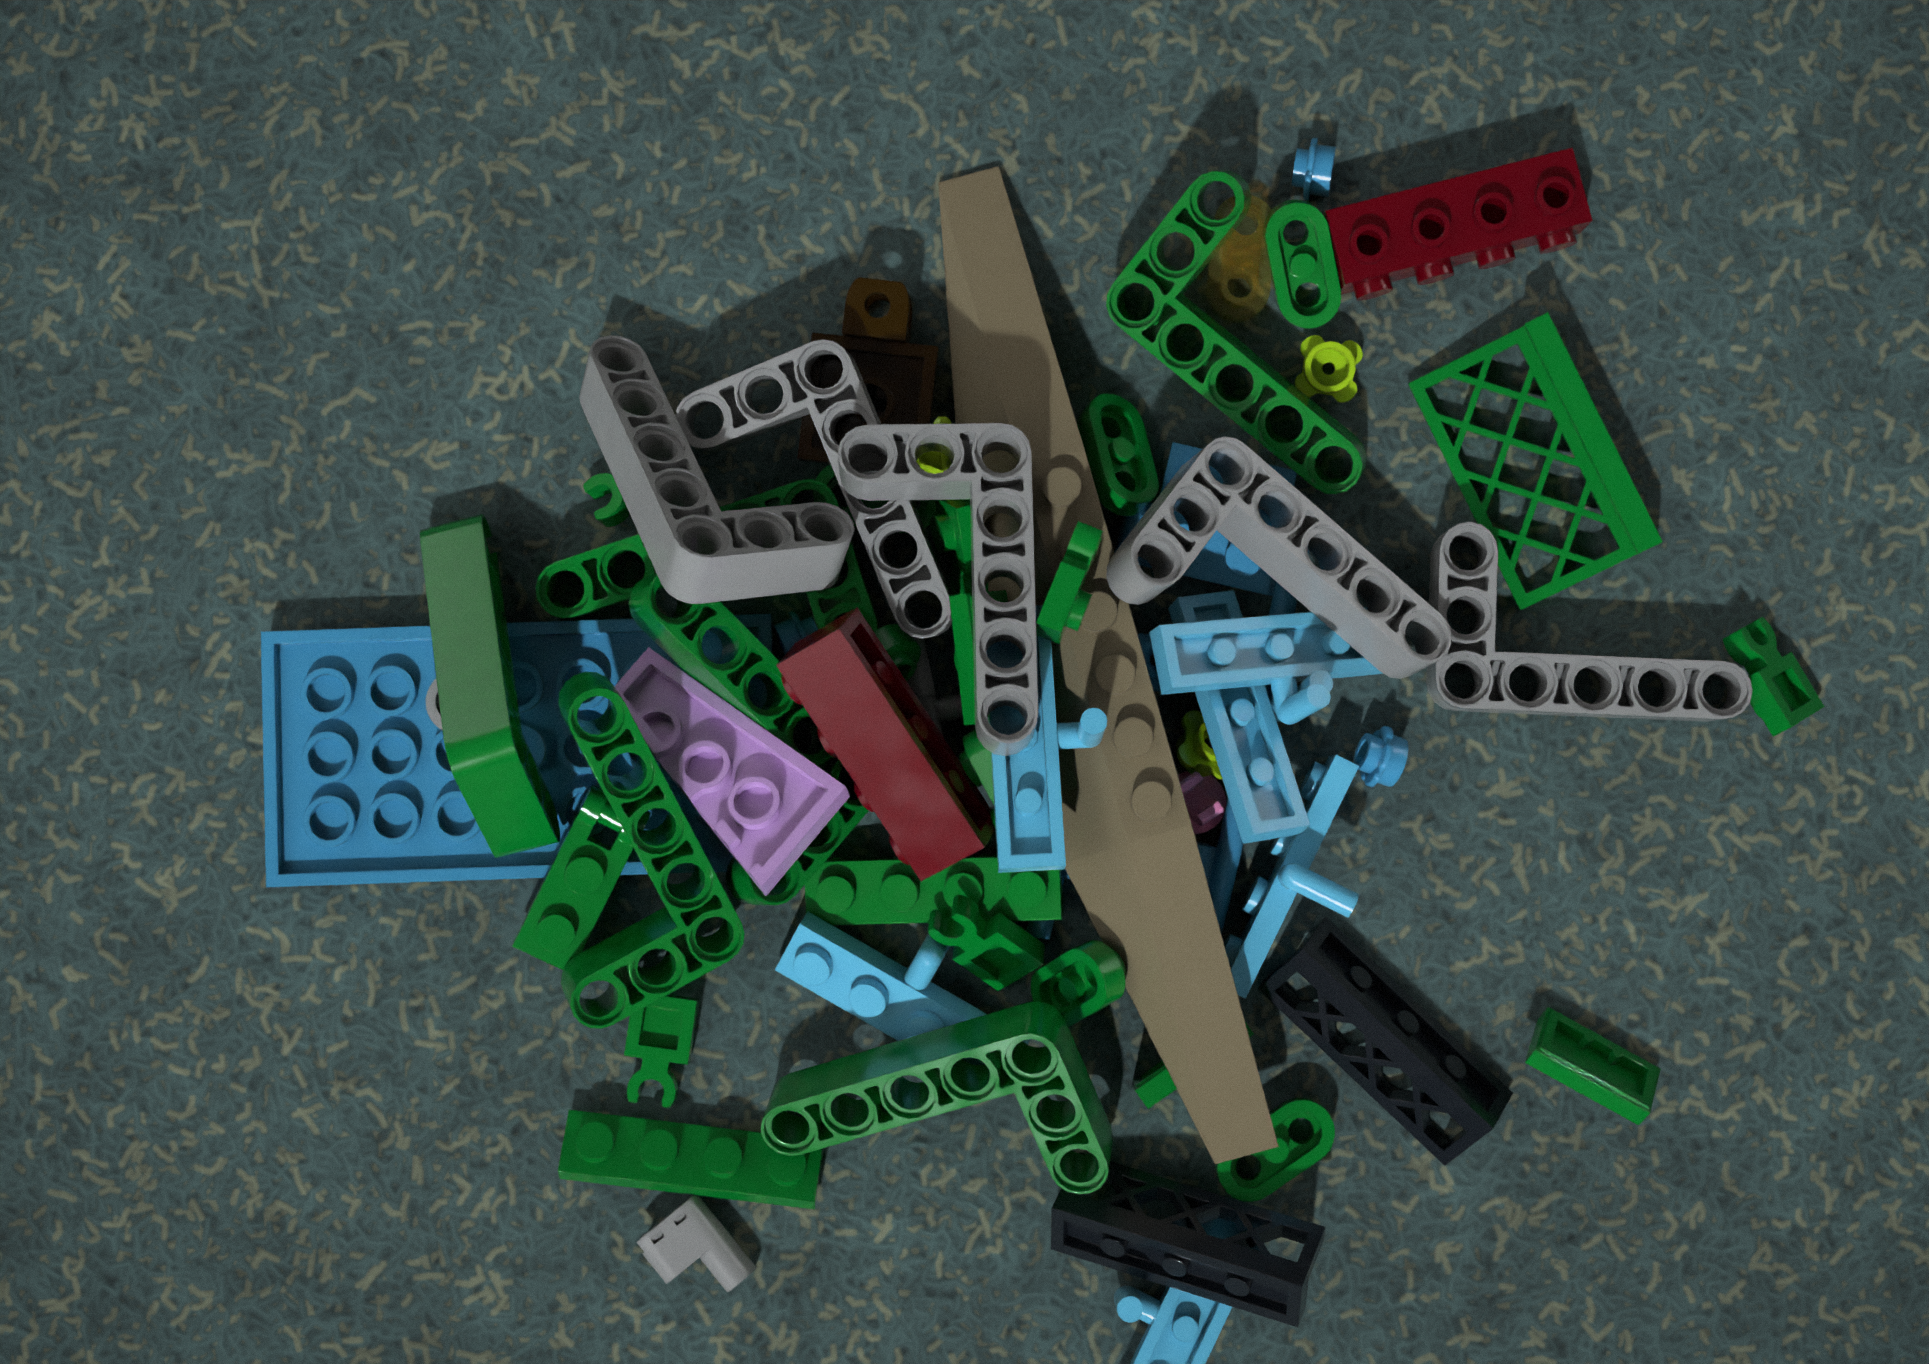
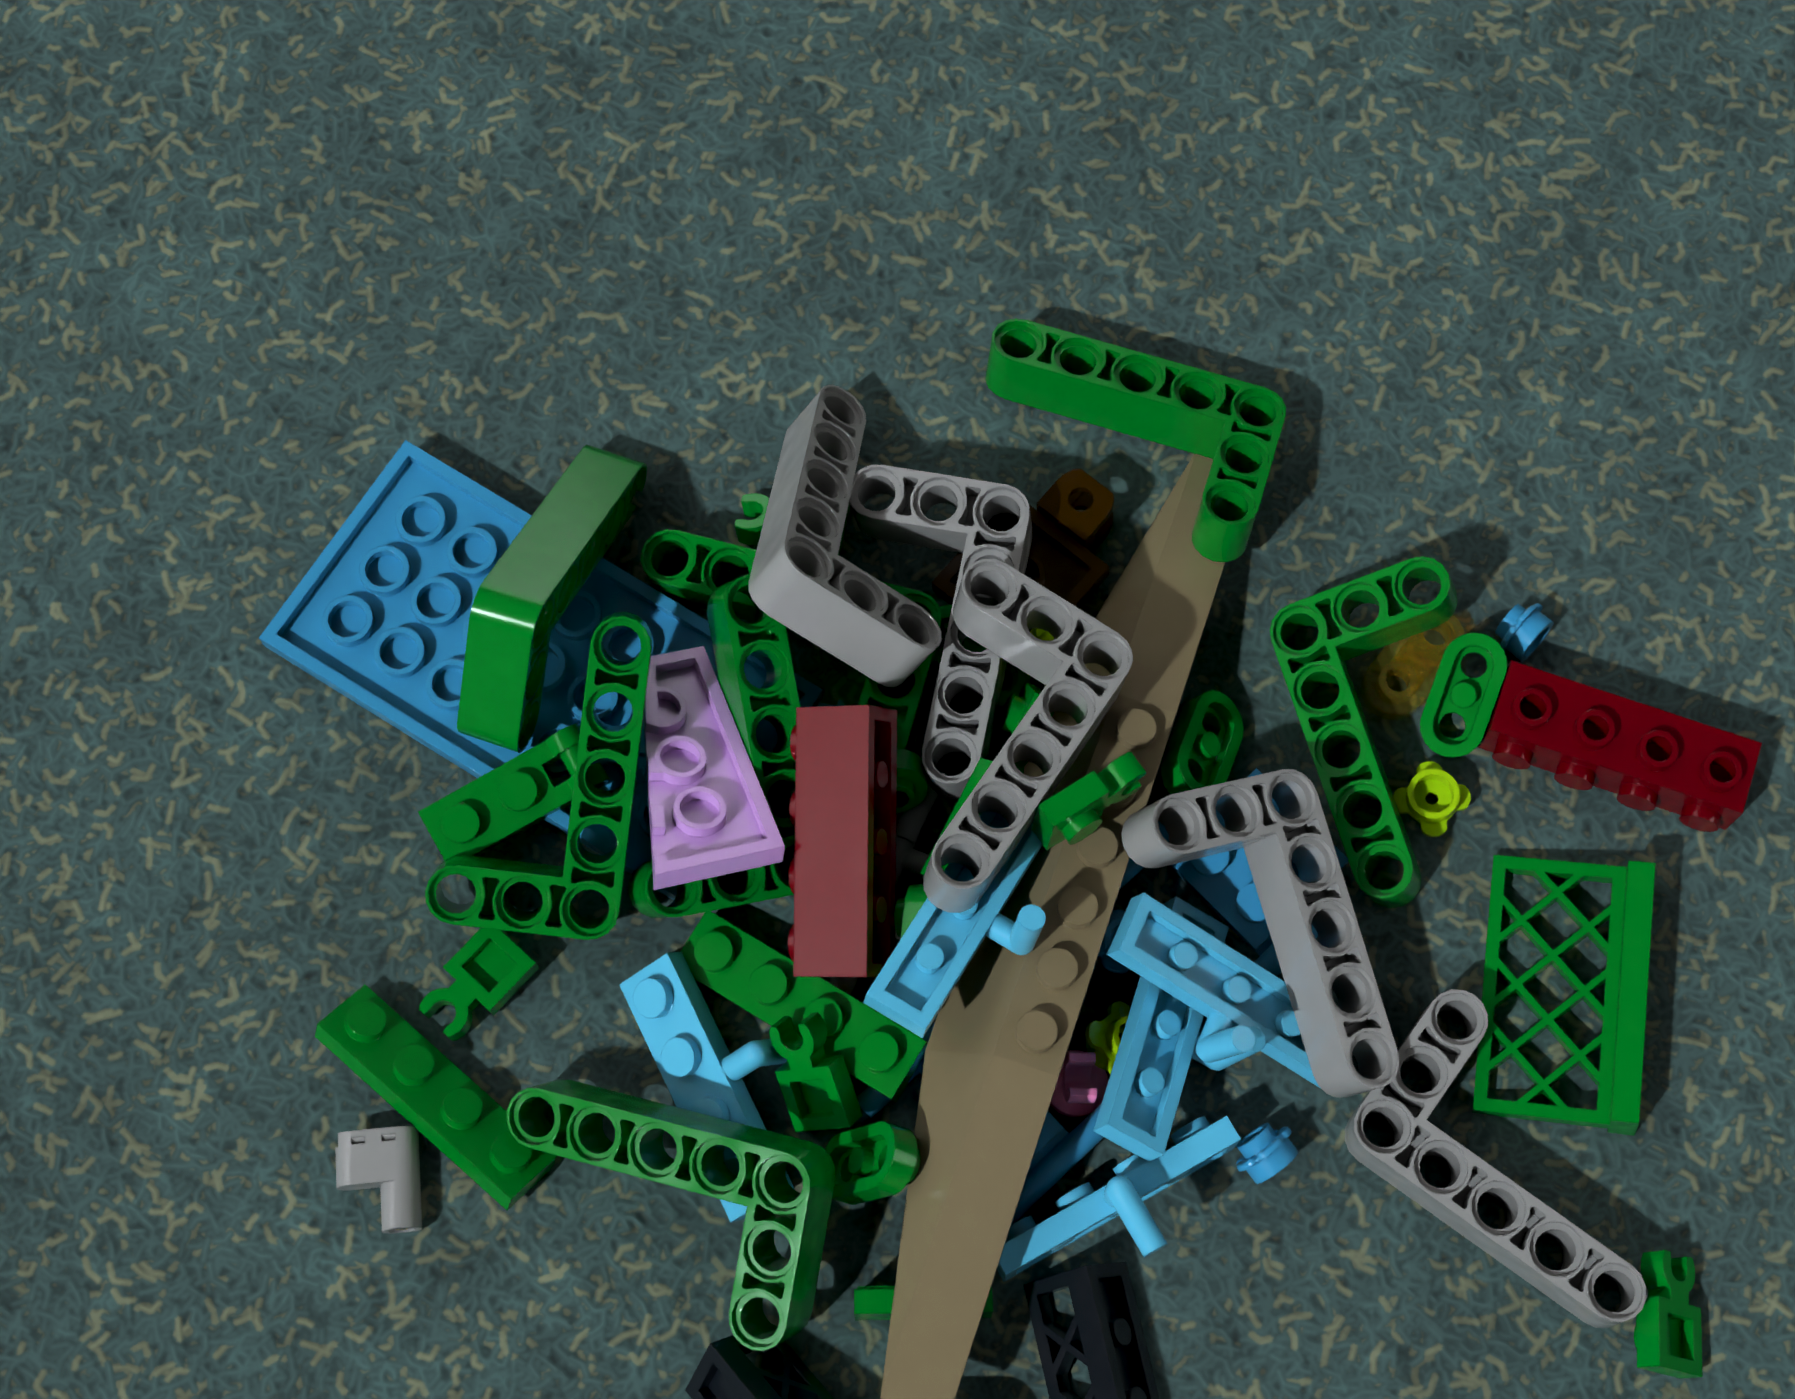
camera: 30 degrees right, 15 degrees down
none -> green beam [985,318,1286,562]

